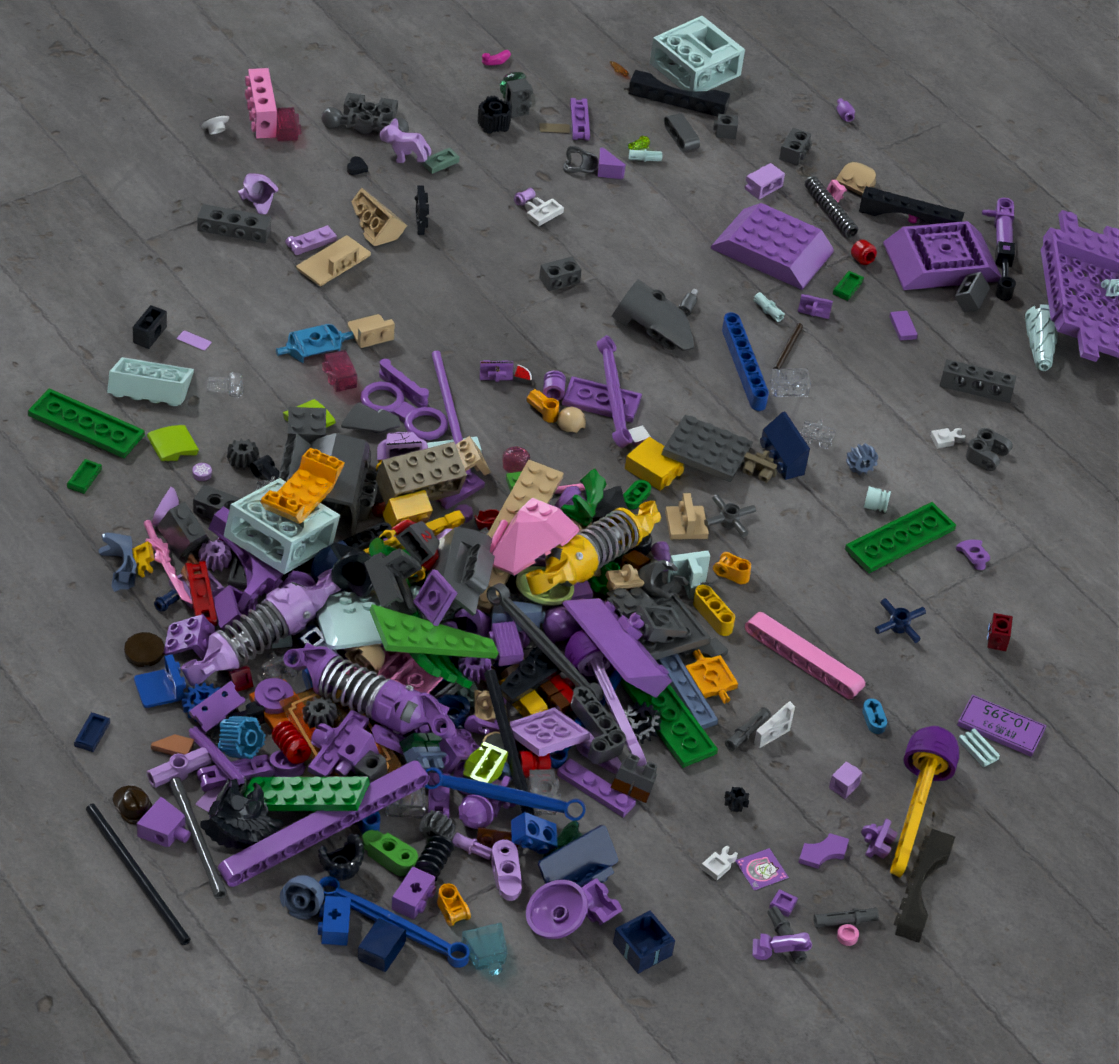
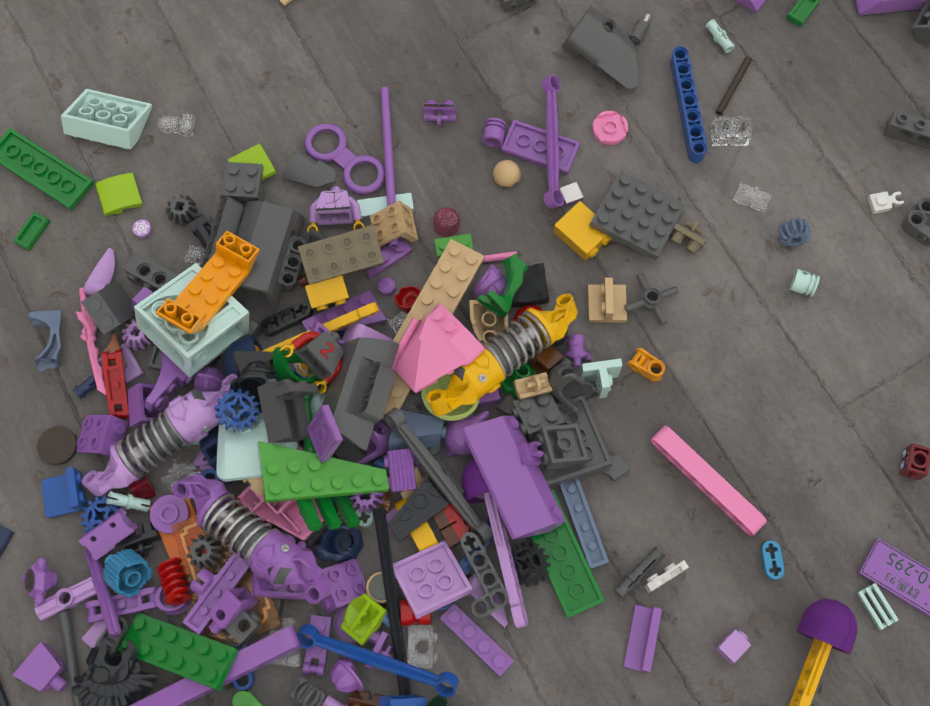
camera: 15 degrees right, 25 degrees up
dark brown piece [112,785,153,825] -> none
black brick [132,305,167,349] -> none
yellow plate [132,541,154,578] -> none
nougat tile [151,734,194,755] -> none
lavender sticker [177,330,212,350] -> none
dark azure plate [276,324,354,363] -> none
clear pink brick [322,350,357,392] -> none
tan bracket [348,314,395,348] -> none
medium lavender plate [379,359,429,408] -> none
hips [399,733,447,773] -> none
medium lavender piece [464,715,500,736] -> none
tan hips [474,690,495,722] -> none
tile [514,364,532,385] -> none
light orange piece [527,389,559,423] -> none
dark grey hips [610,754,658,803] -> none
green plate [623,480,651,510] -> none
light orange plate [685,649,738,704] -> none
yellow beam [693,585,735,636] -> none
black gear [724,787,749,812] -> none
dark blue slope [760,411,810,480] -> none
medium lavender hips [798,294,833,319] -> none
green plate [845,502,956,573] -> none
dark blue bar [875,598,926,643] -> none
medium lavender tile [889,311,918,341] -> none
medium lavender piece [956,540,990,570] -> none
none -> medium lavender rock [21,558,57,605]
none -> light aqua pin [106,491,150,512]
none -> blue gear [215,388,260,433]
none -> bright pink tile [592,111,628,145]
none -> medium lavender panel [624,605,662,673]

